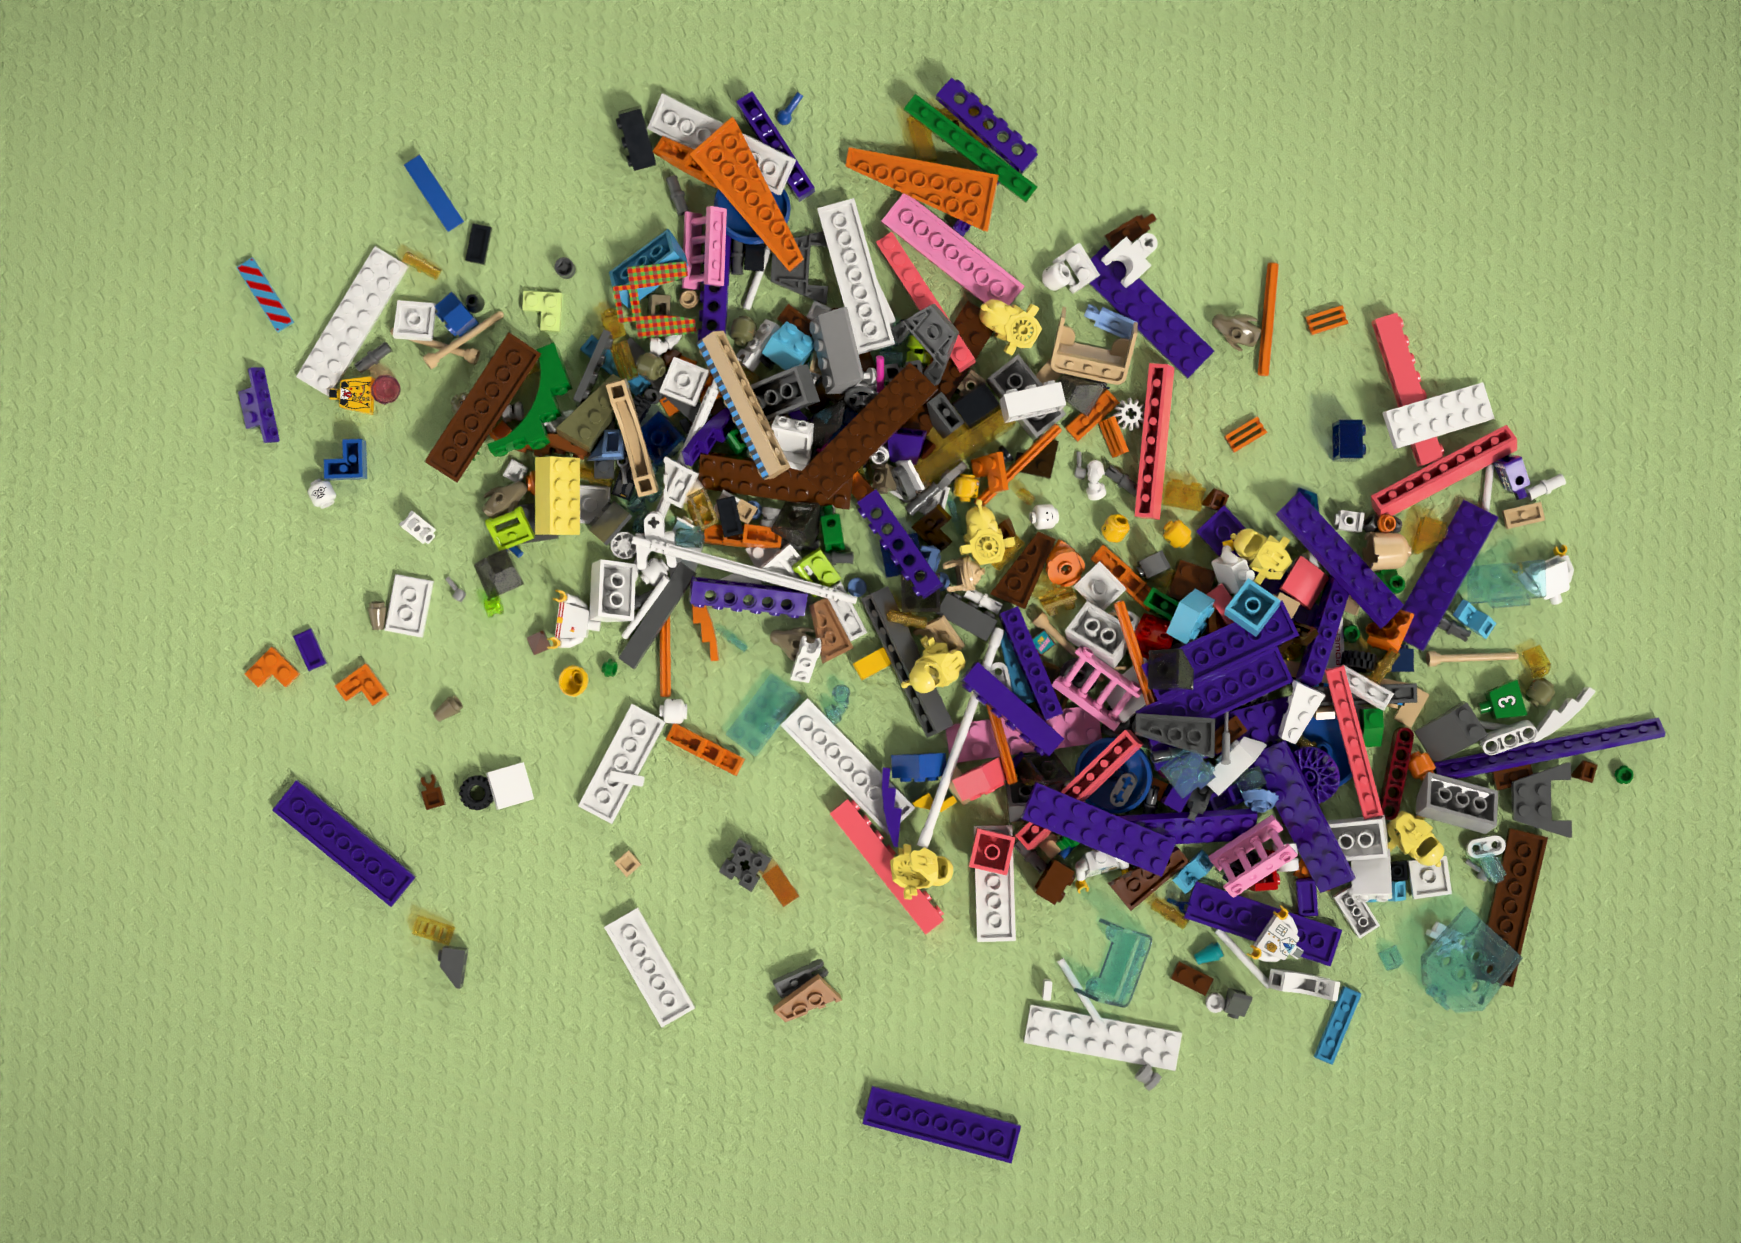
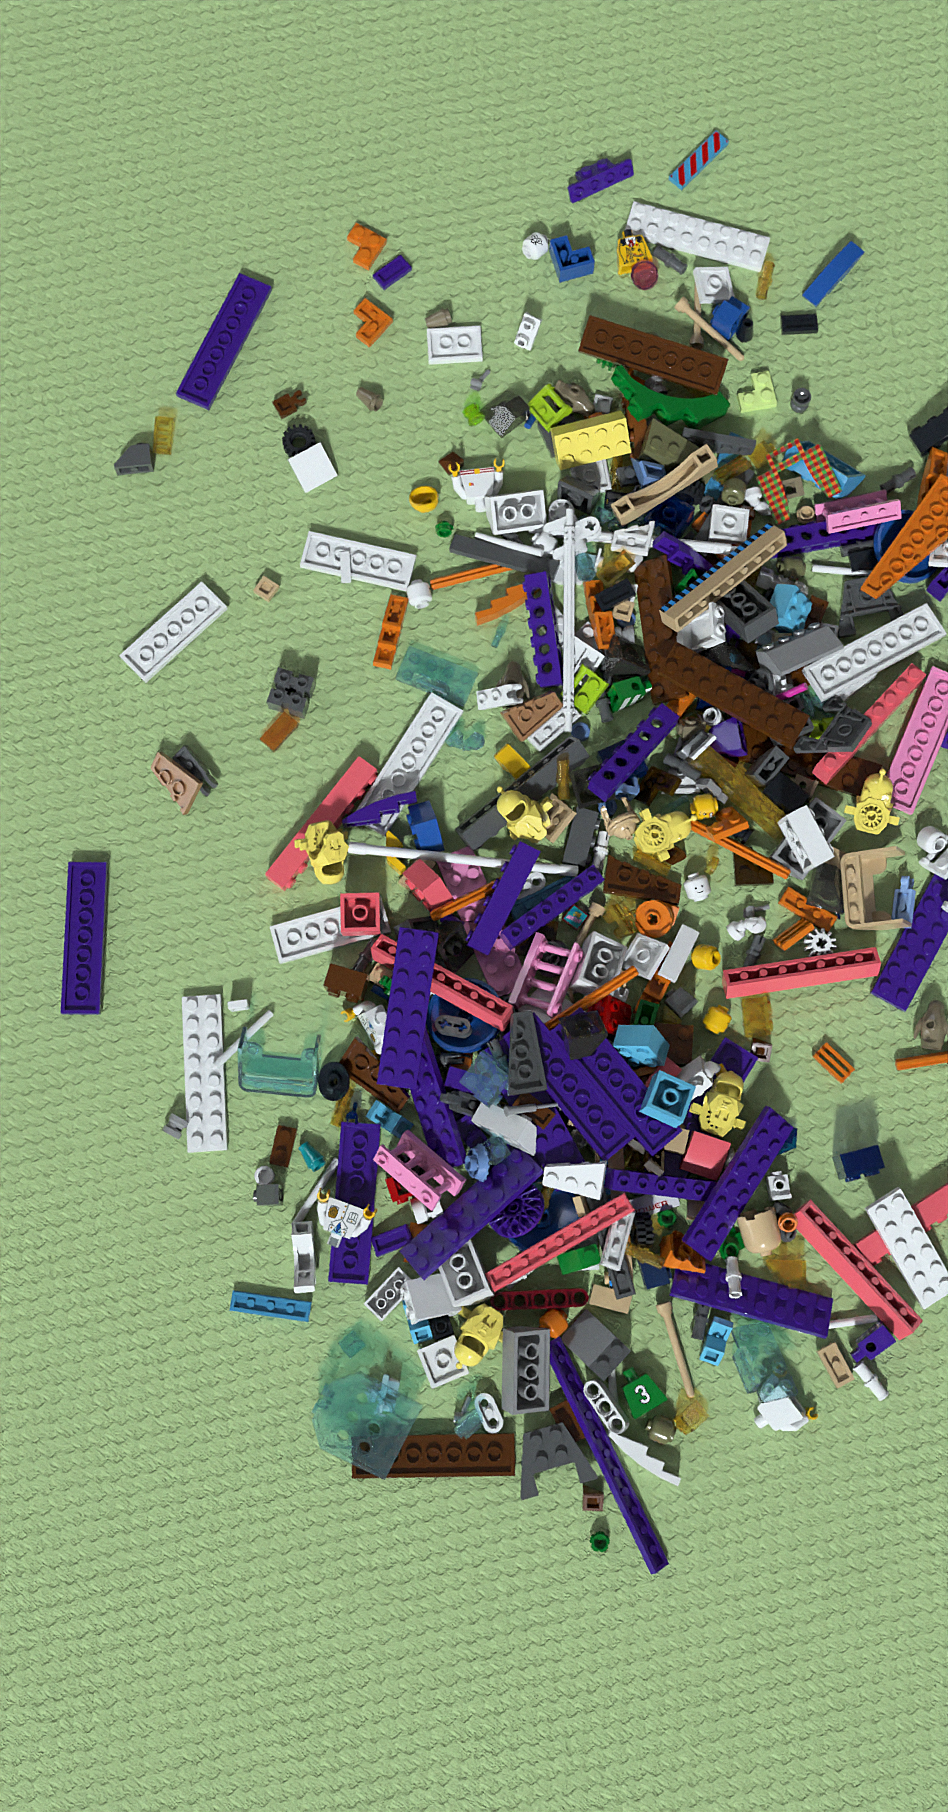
camera: 75 degrees right, 10 degrees down
none -> black dish [318,1062,350,1101]
none -> white tile [658,924,700,983]
none -> white pin [725,1256,742,1298]

